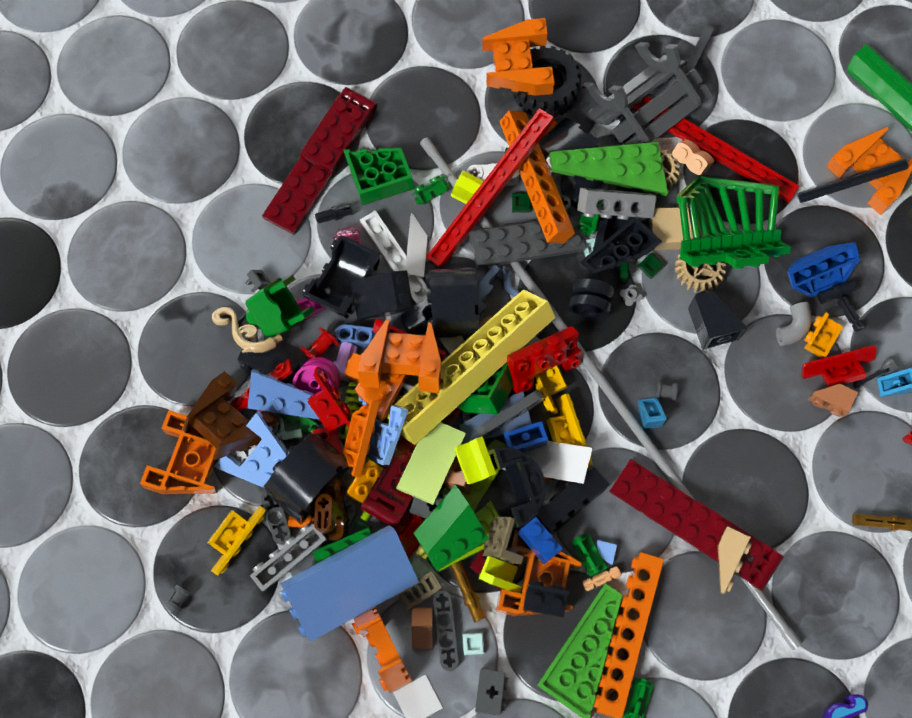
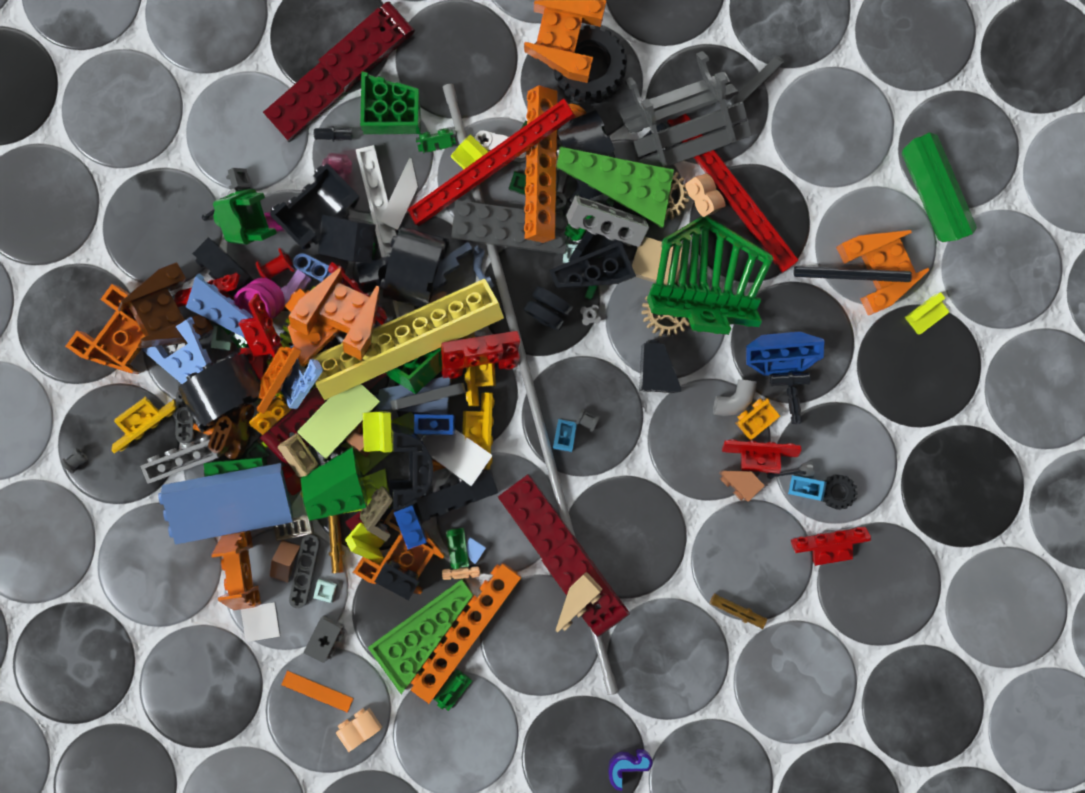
camera: 20 degrees right, 15 degrees up
tan plant [212,307,283,353] -> none
dark green tile [638,253,665,279] -> none
none -> tan slope [278,433,318,477]

